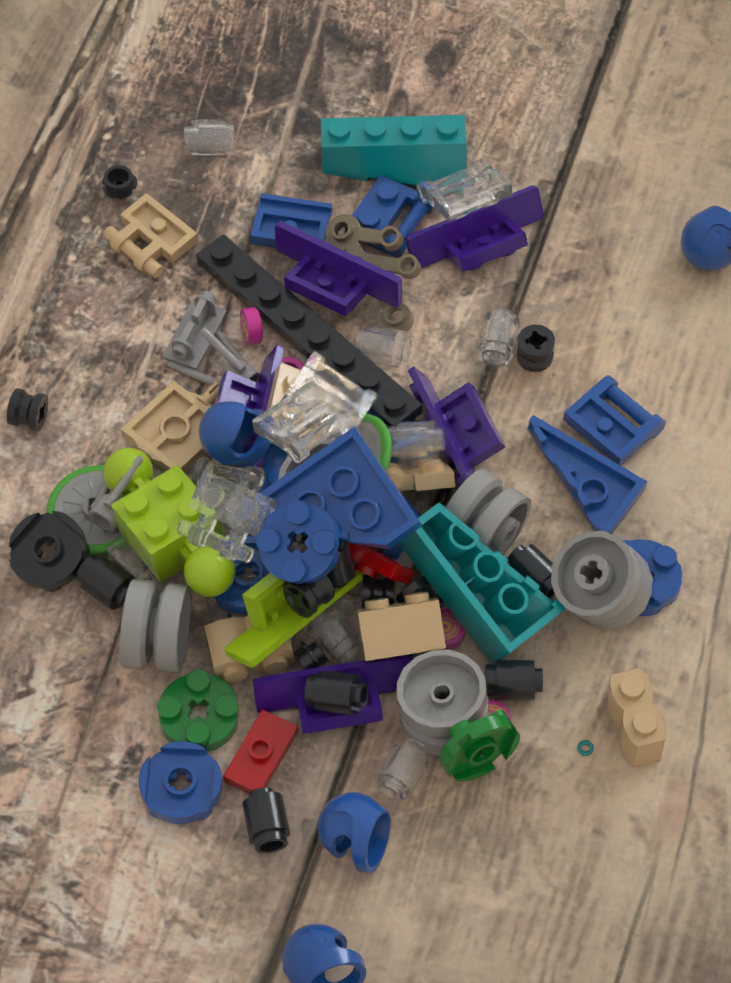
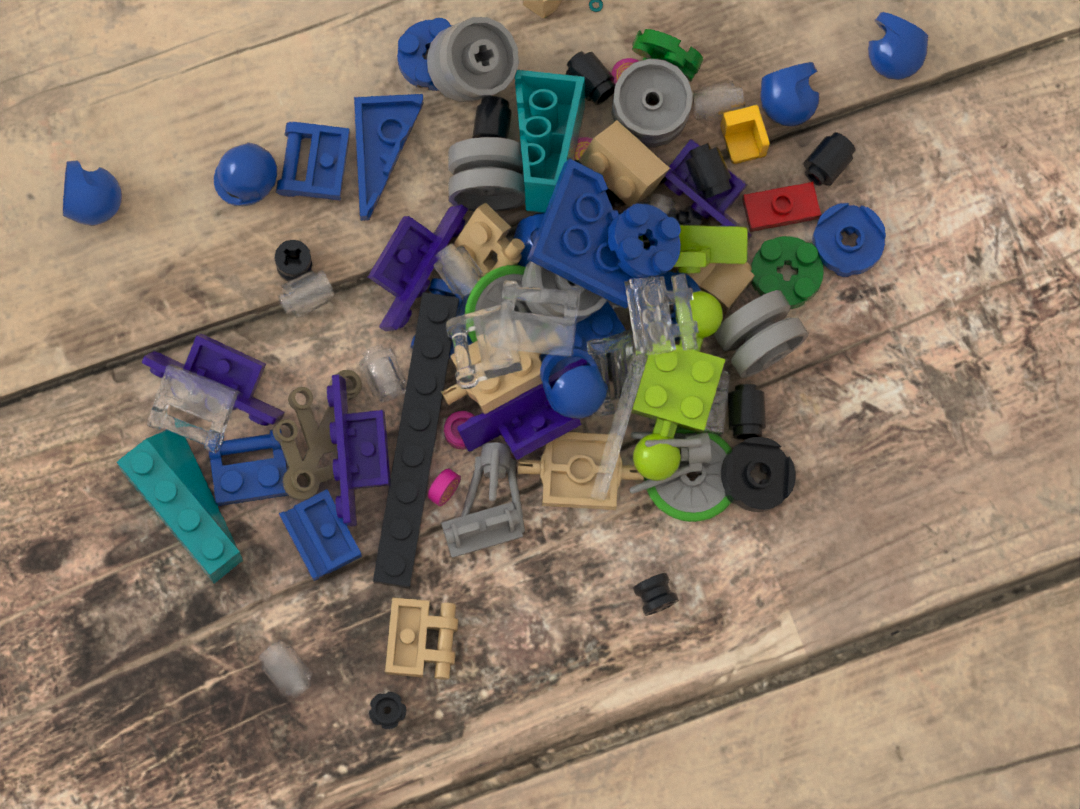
camera: 135 degrees left, 15 degrees up
none -> blue helmet [214,142,277,207]
none -> clear tile [590,353,647,502]
none -> yellow panel [720,105,770,164]

